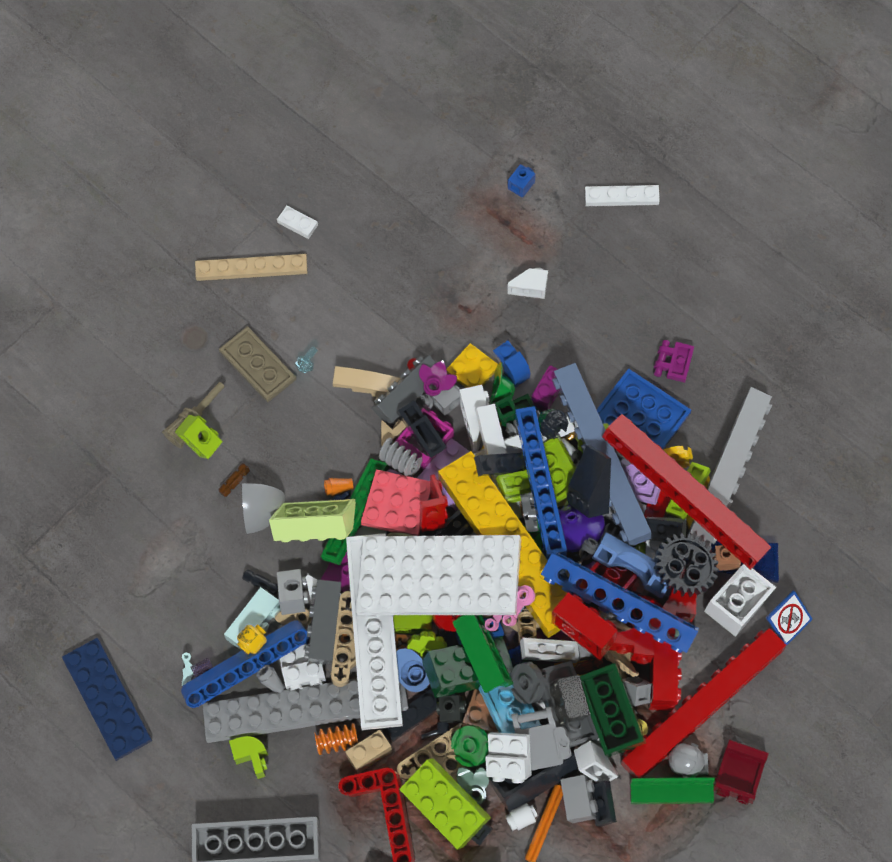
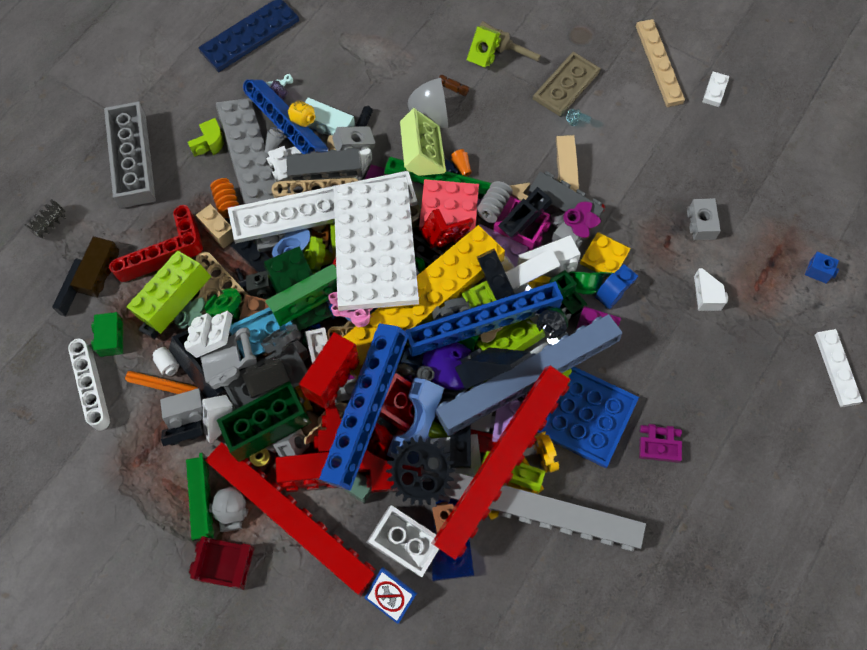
camera: 80 degrees right, 0 degrees up
none -> light grey brick [687,198,721,240]

